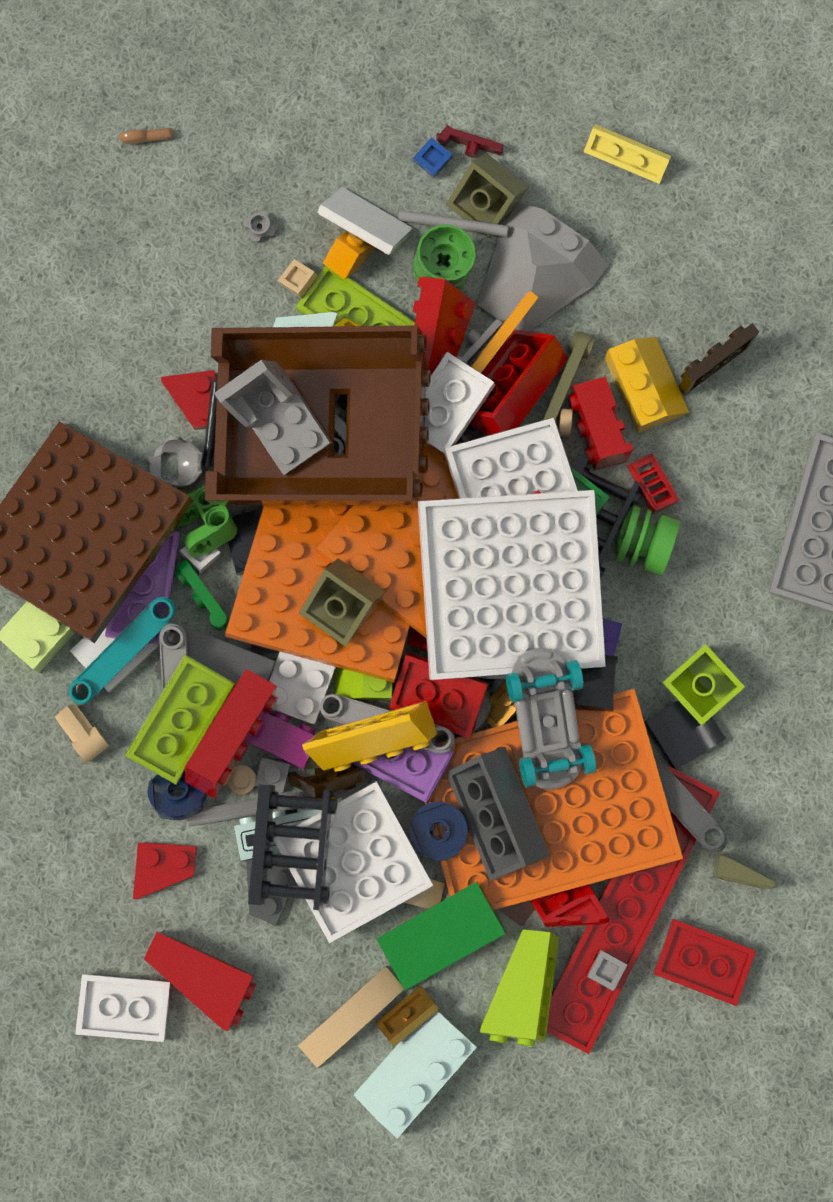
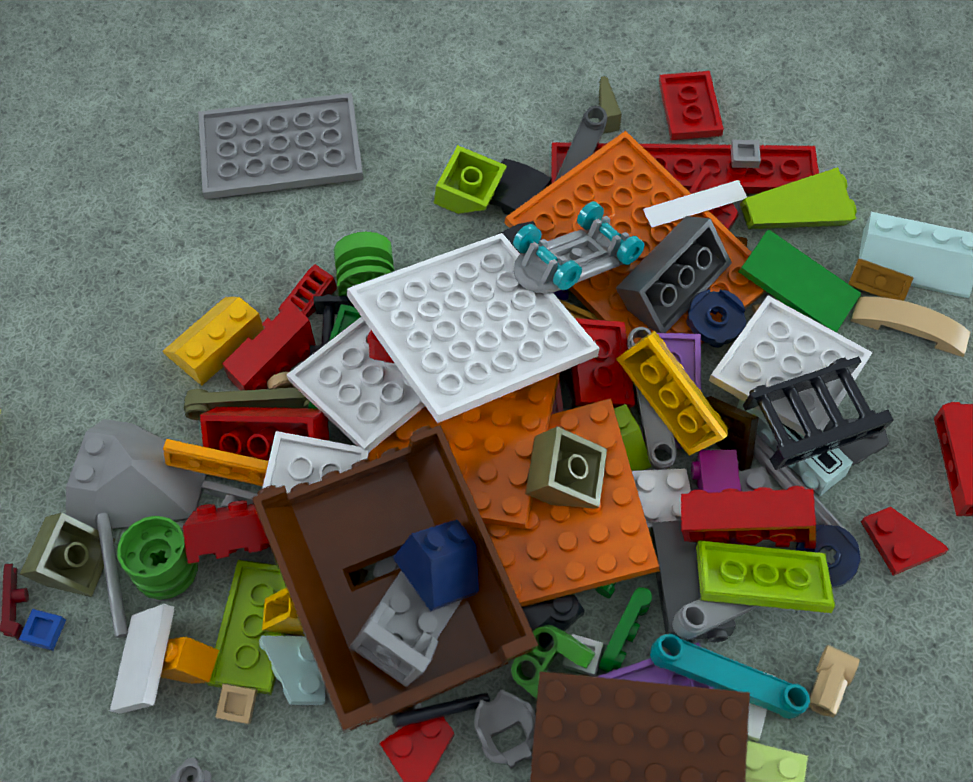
camera: 110 degrees left, 20 degrees down
dark brown plate [678,323,759,396] -> none
none -> dark blue slope [393,519,479,612]
none -> white sticker [643,180,747,227]

